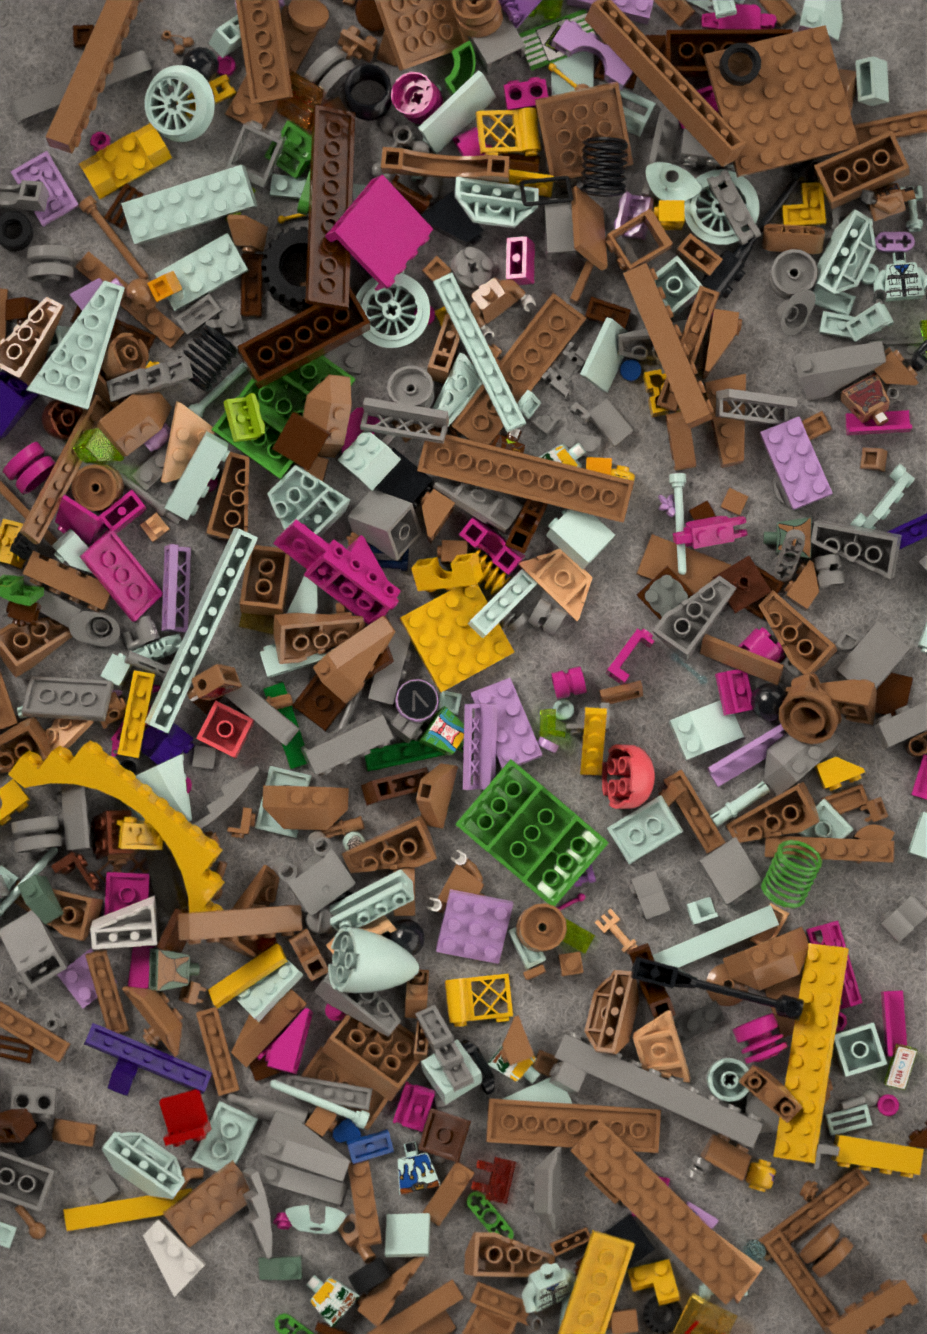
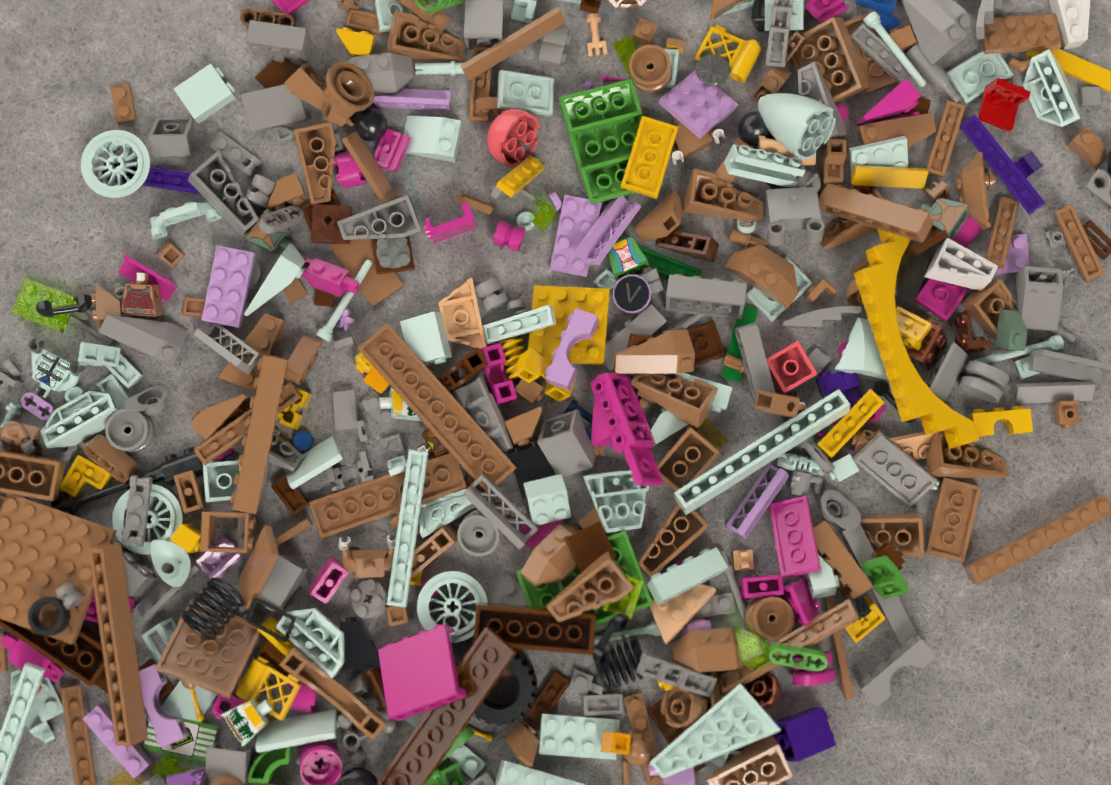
camera: 140 degrees left, 0 degrees up
none -> light grey wheel [55,581,84,610]
none -> light grey plate [209,132,262,177]
none -> torso [220,699,273,747]
none -> light aqua wedge [244,243,305,316]
none -> light grey tile [333,336,356,352]
none -> medium nougat tile [460,7,566,81]
none -> lavender arch [545,308,599,391]
none -> medium nougat wedge [546,551,634,622]
none -> black bar [593,613,629,665]
none -> yellow tile [620,116,679,199]
none -> dark grey wheel [696,55,730,86]
none -> bright green beam [769,643,827,671]

